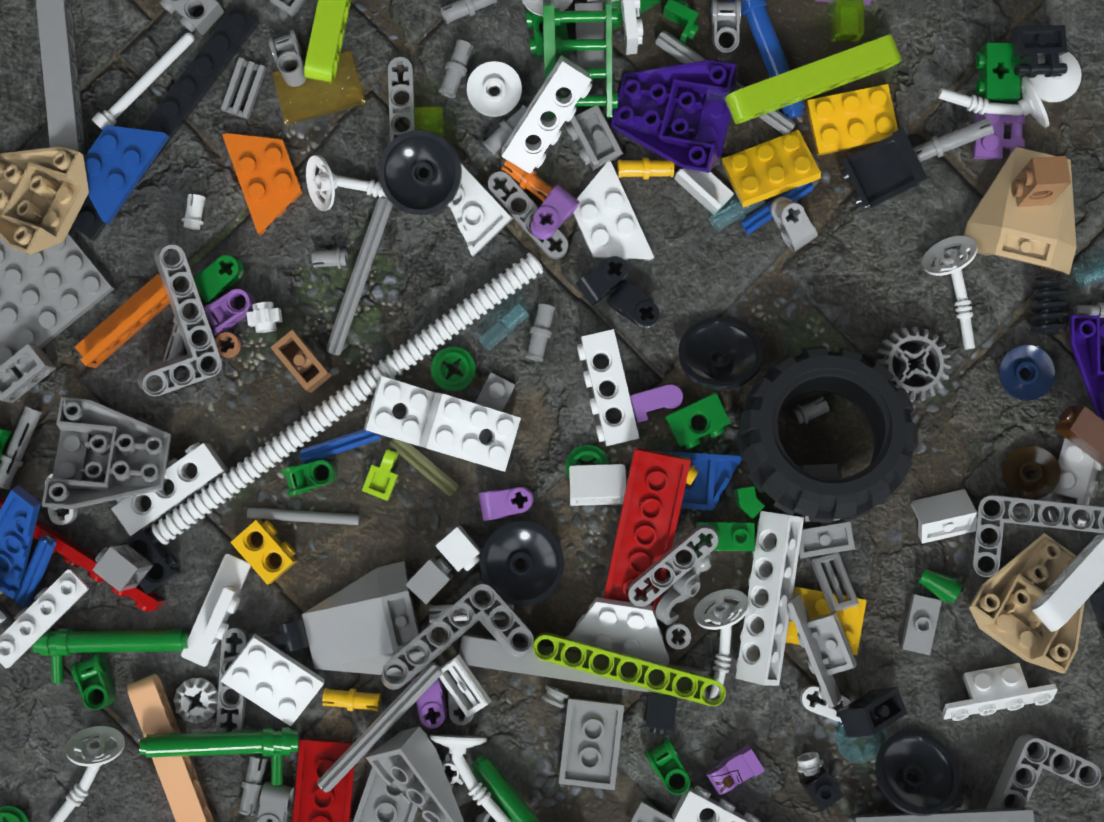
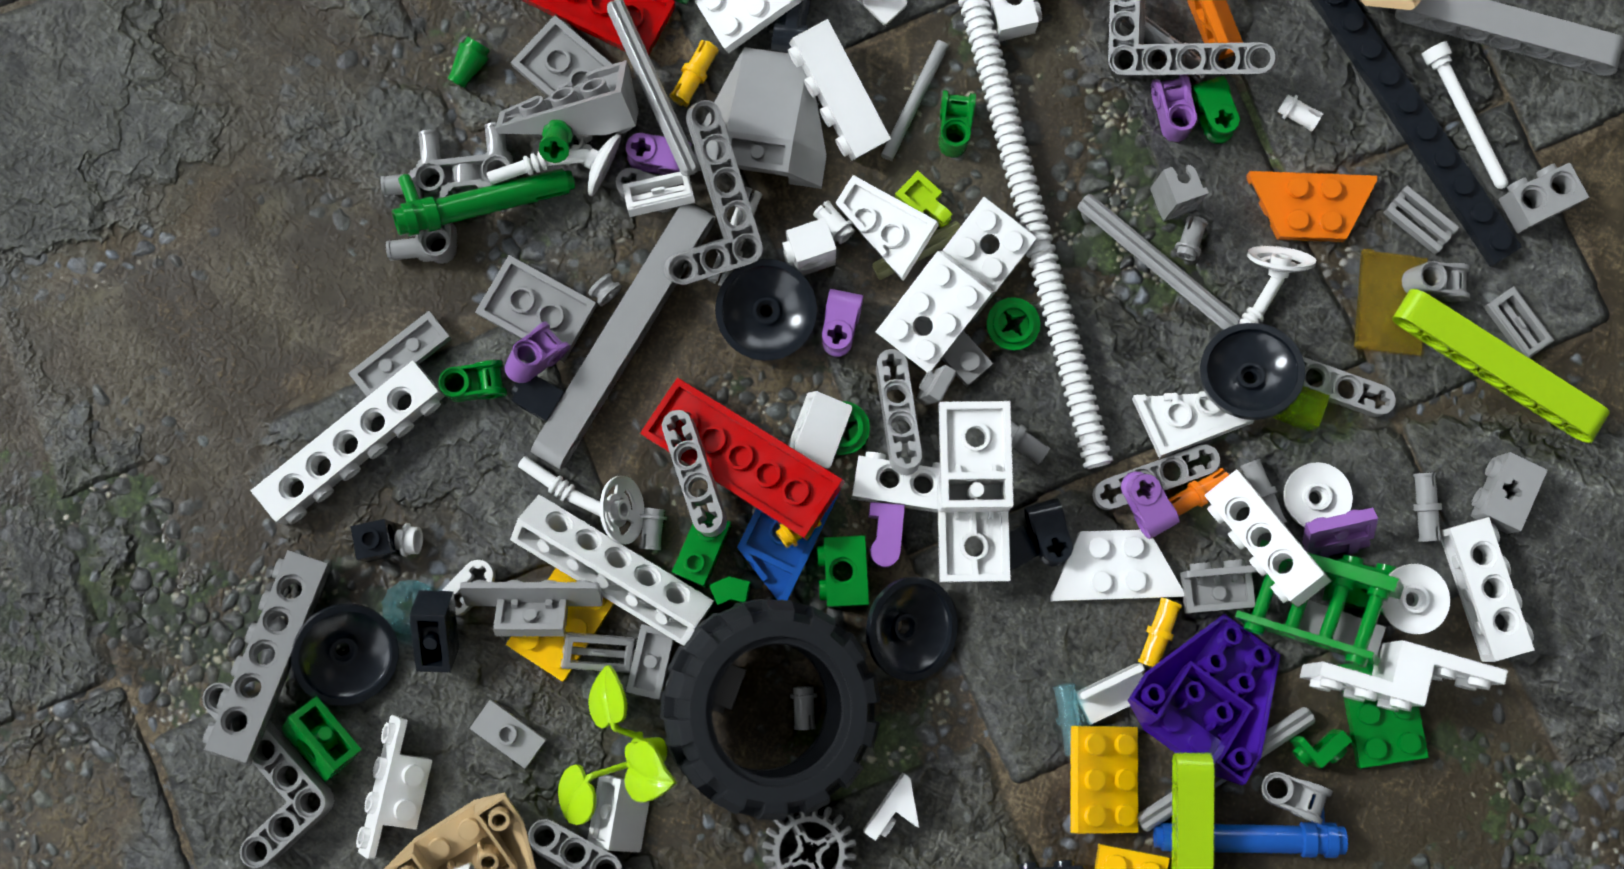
camera: 110 degrees right, 5 degrees down
blue wing [84,125,169,225] -> none
nougat bush [215,332,241,358] -> none
yellow brick [230,519,298,585] -> none
white gear [246,302,283,333] -> none
medium nougat brick [270,330,333,393] -> none
blue axle [300,429,381,464] -> none
light grey brick [406,557,453,604] -> none
light grey pin [439,40,473,98] -> none
clear light blue axle [479,303,530,351] -> none
lime beam [533,632,726,706] -> none
white wing [566,597,669,665] -> none
light grey piece [655,551,713,625] -> none
white bush [665,623,691,649] -> none
medium lavender leg [706,744,765,795] -> none
blue axle [740,182,814,234] -> none
light grey piece [770,197,818,252] -> none
green cone [918,568,963,604] -> none
none -> green brick [281,696,362,782]
none -> medium lavender piece [505,321,570,383]
none -> green bush [539,119,573,163]
none -> lime plant [558,665,677,825]
none -> light grey pin [639,507,667,550]
none -> white brick [788,19,891,161]
none -> white pin [813,201,855,244]
none -> white wing [836,175,939,281]
none -> white slope [863,772,919,841]
none -> light grey beam [876,349,922,475]
none -> light grey plate [915,365,956,406]
none -> white bracket [937,401,1013,583]
none -> light grey hinge [1150,165,1209,222]
none -> medium lavender plate [1302,508,1378,558]

